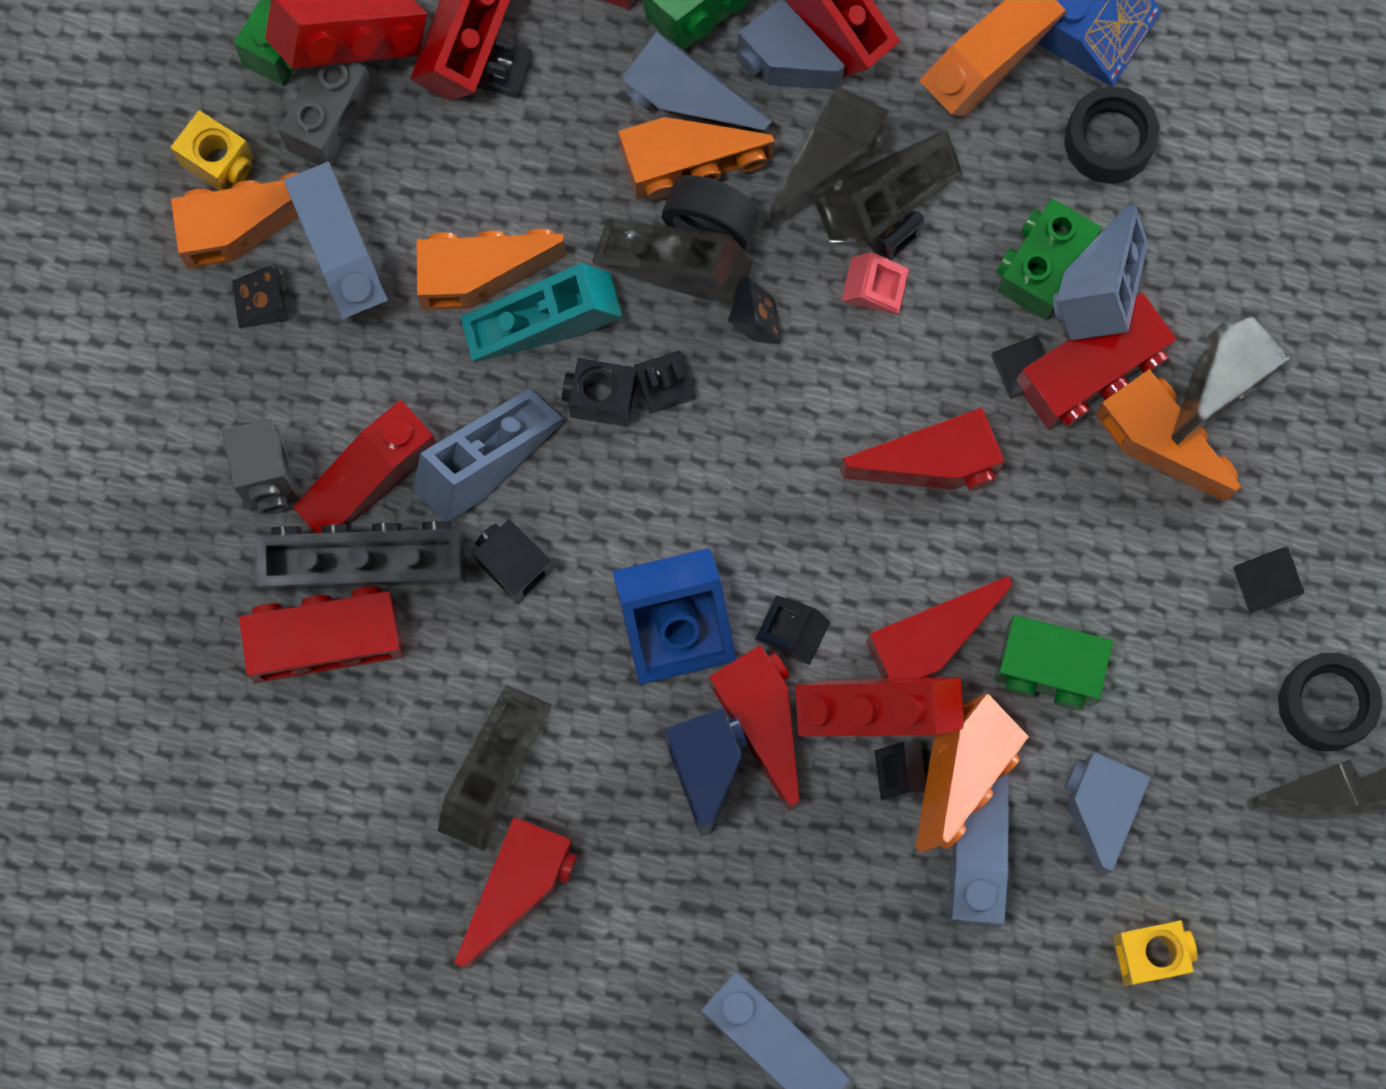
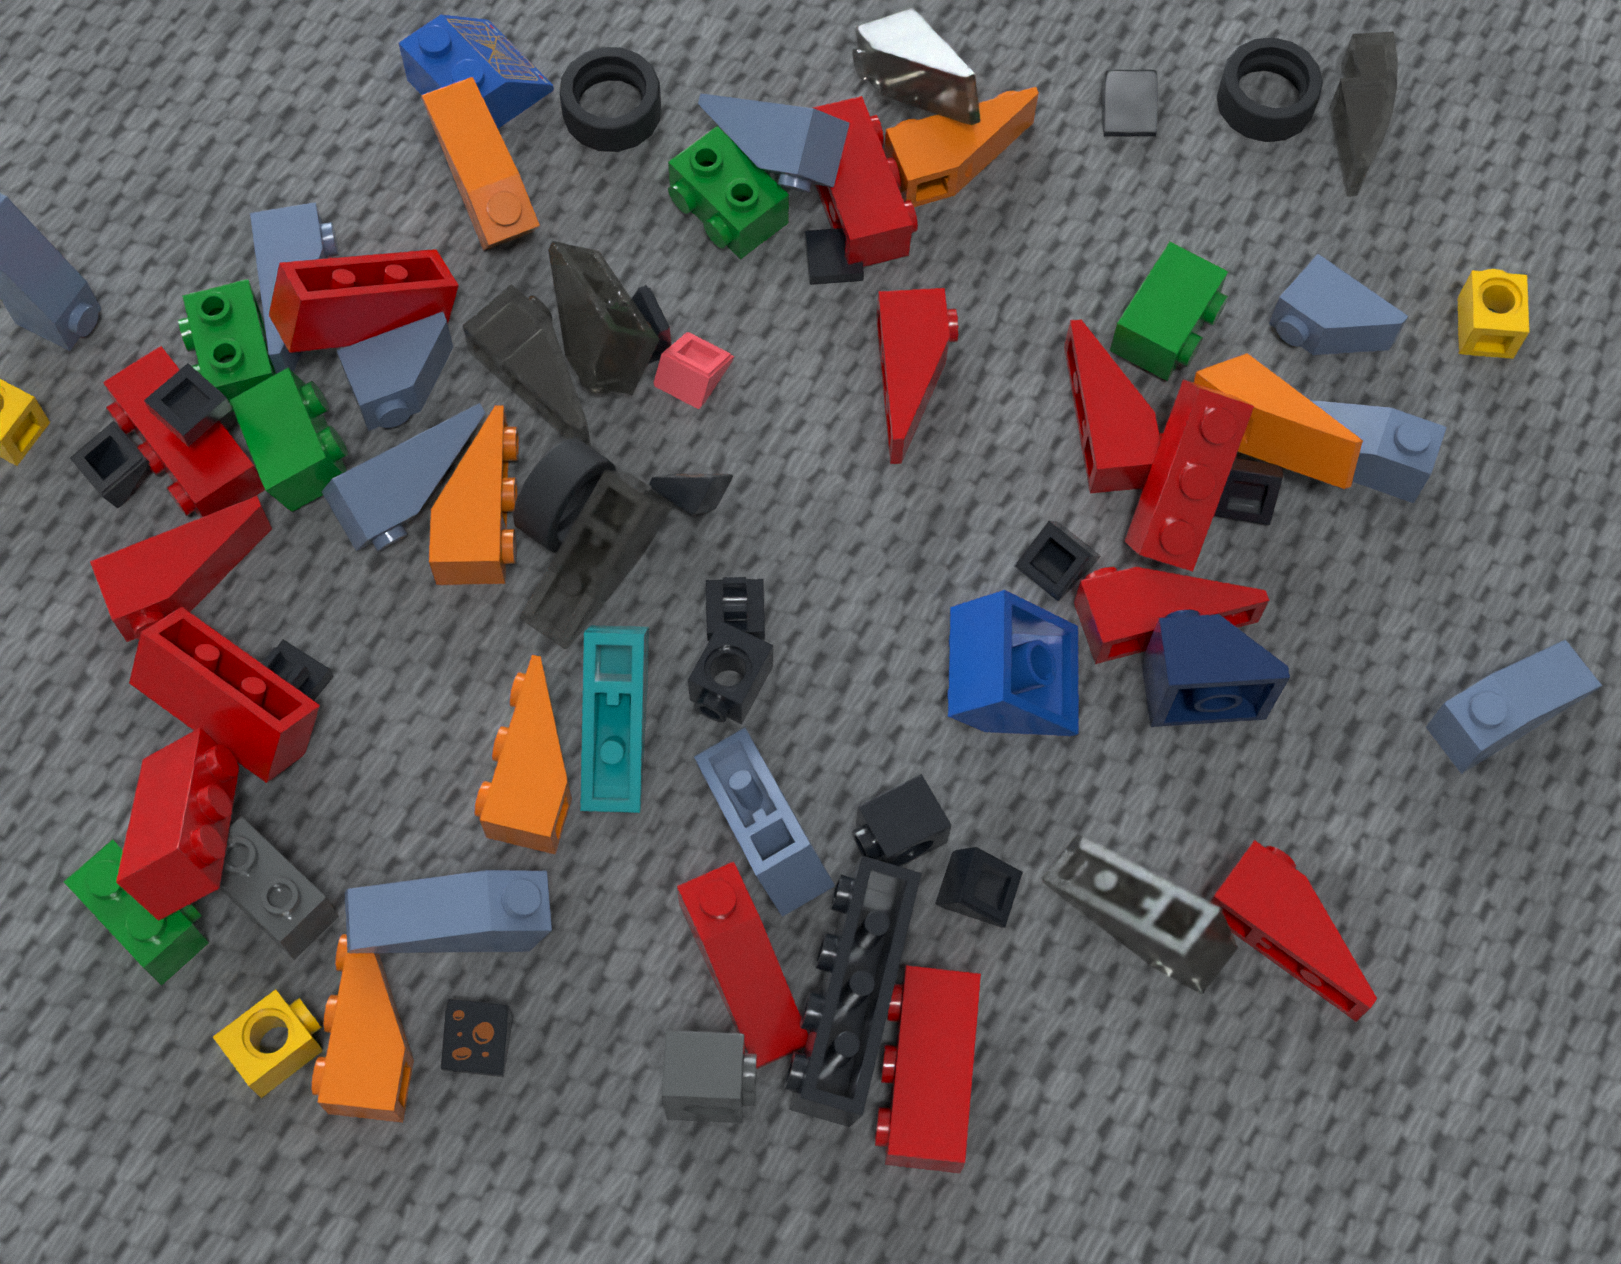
camera: 75 degrees left, 10 degrees down
none -> black slope [935,847,1023,928]

